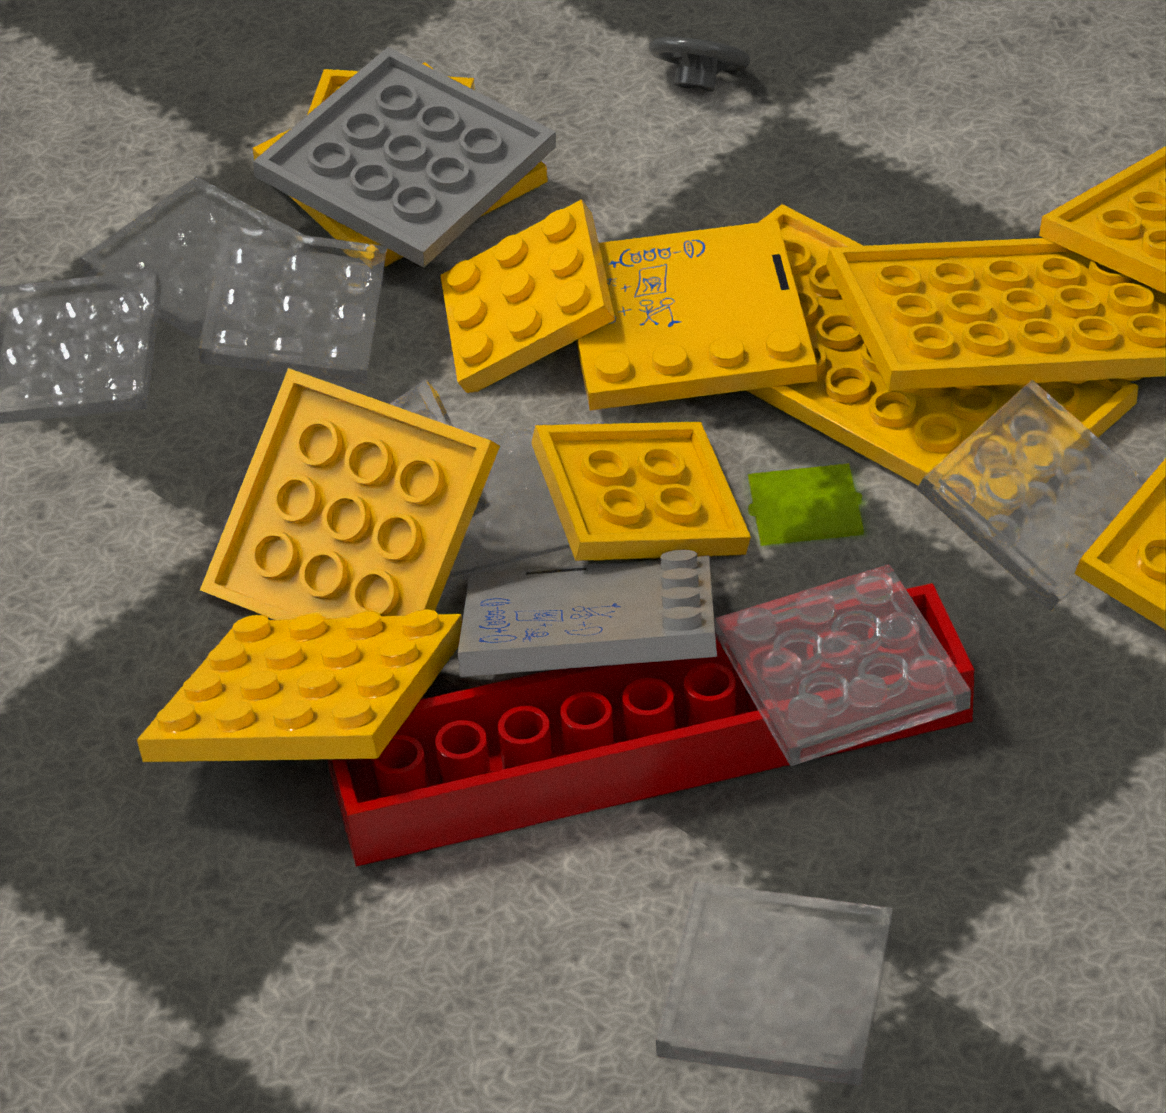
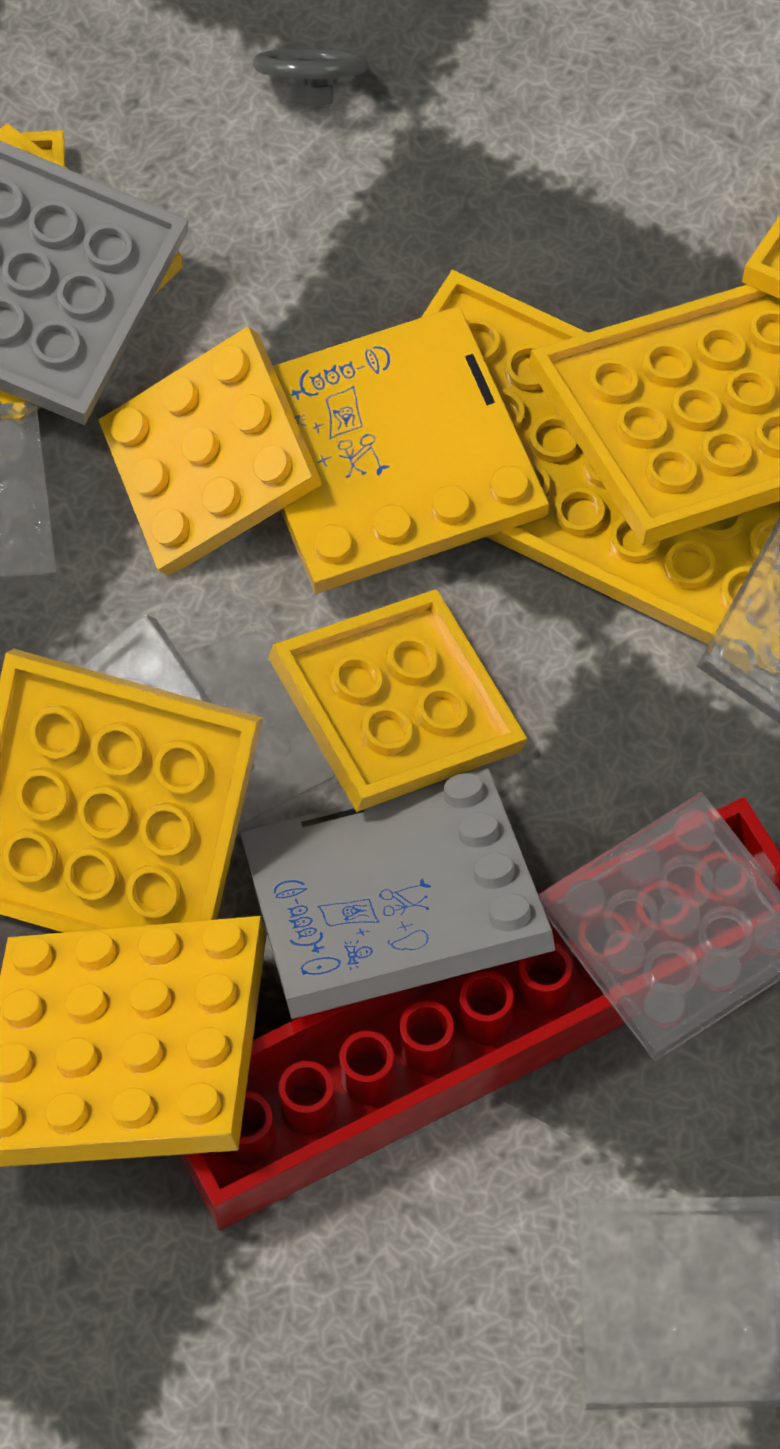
camera: 15 degrees left, 20 degrees up
clear neon green piece [748,463,864,546] -> none

